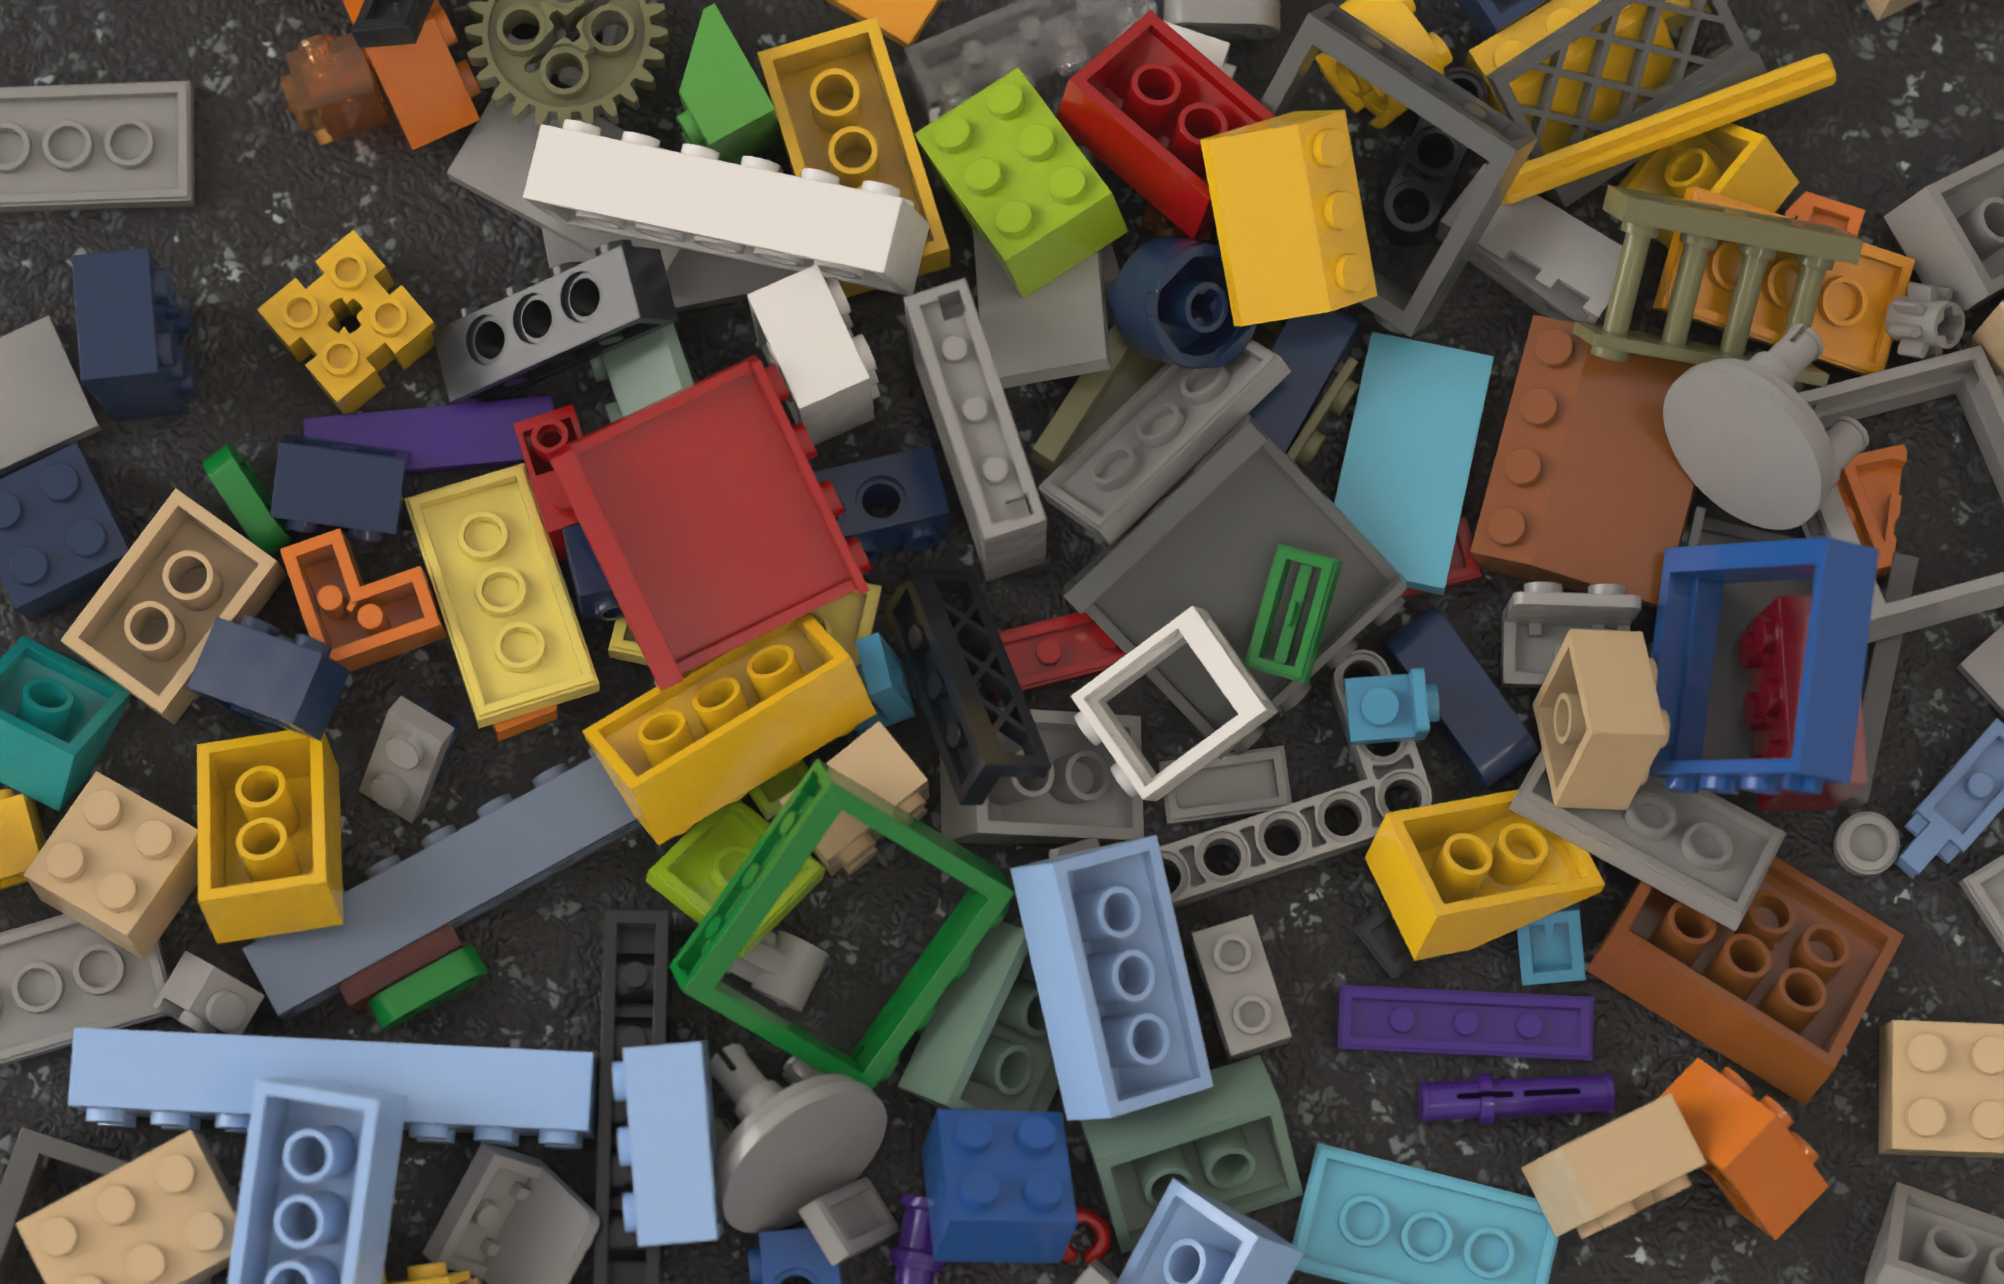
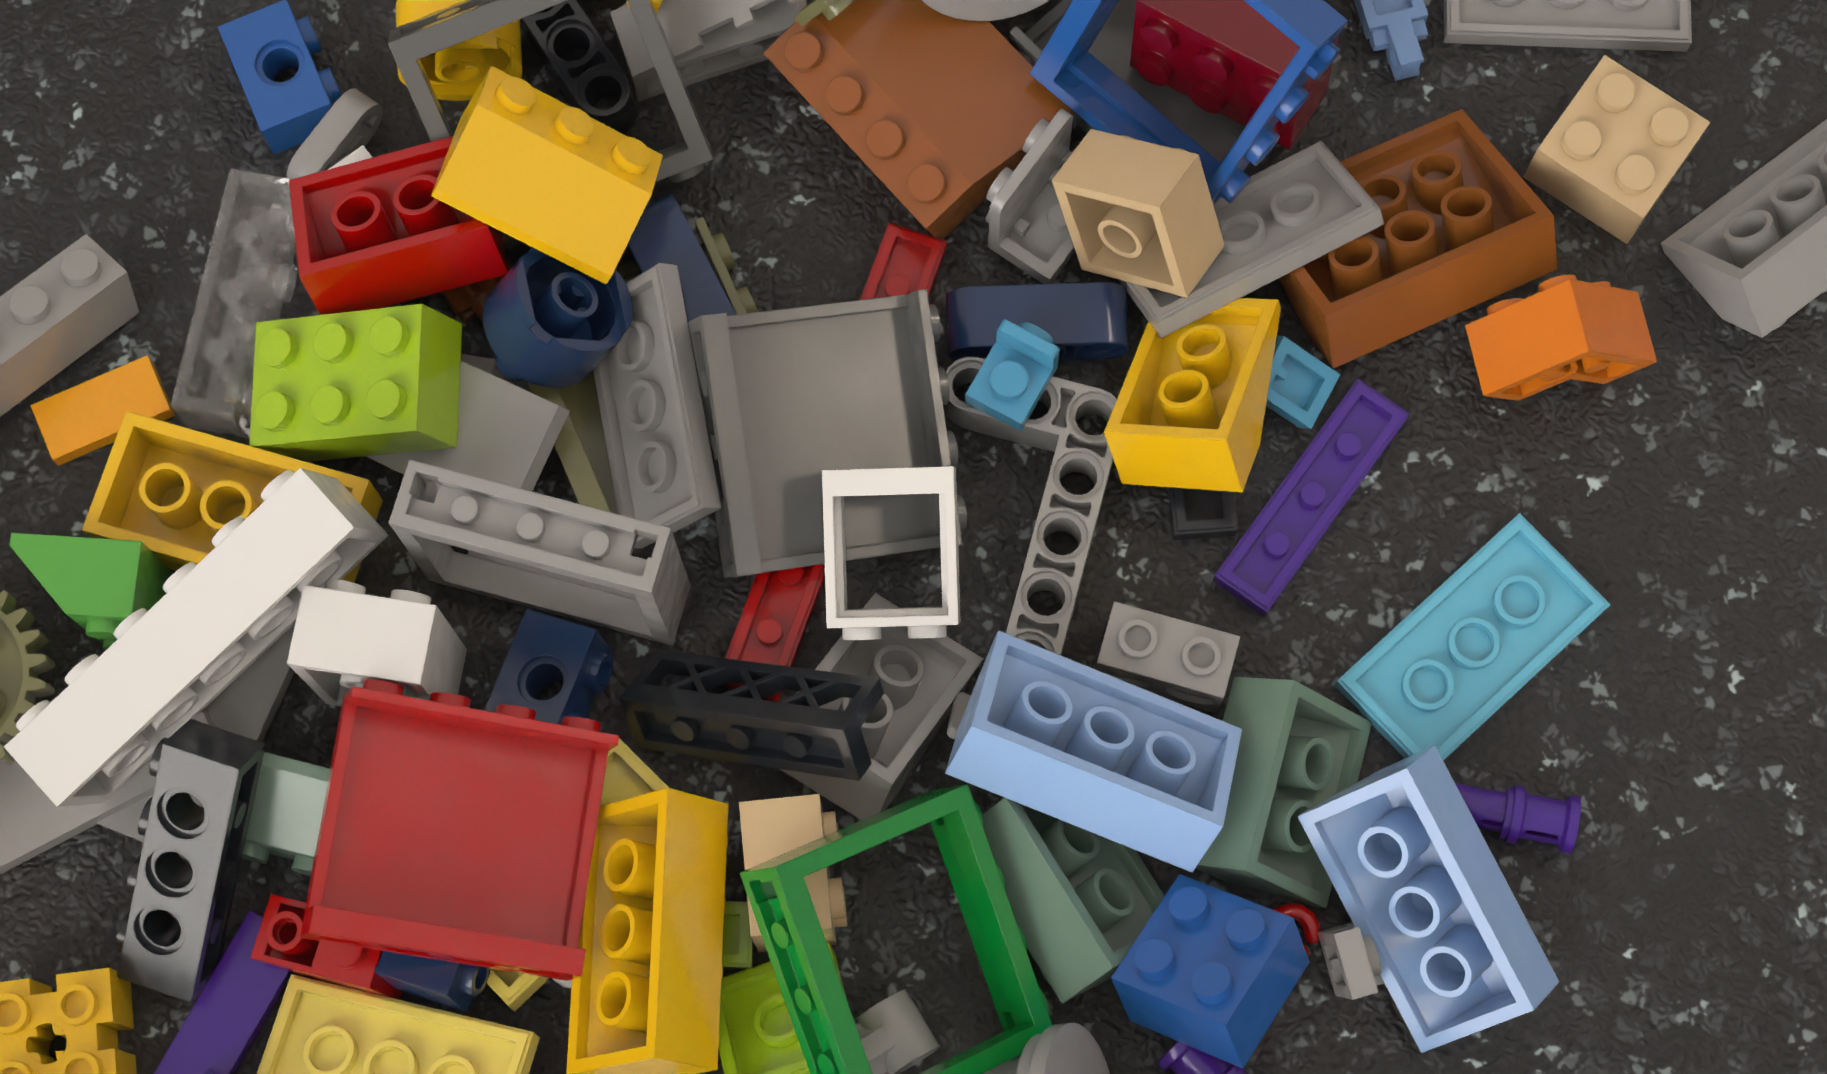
camera: 55 degrees left, 5 degrees down
dark azure bracket [854,632,916,735] -> none
light grey tile [1158,746,1292,827] -> none
green tile [1244,543,1343,684] -> none
medium azure tile [1334,332,1494,595] -> none
dark purple pin [1418,1073,1615,1124] -> none
tan brick [1521,1093,1706,1239] -> none
light grey tile [1833,812,1900,877] -> none

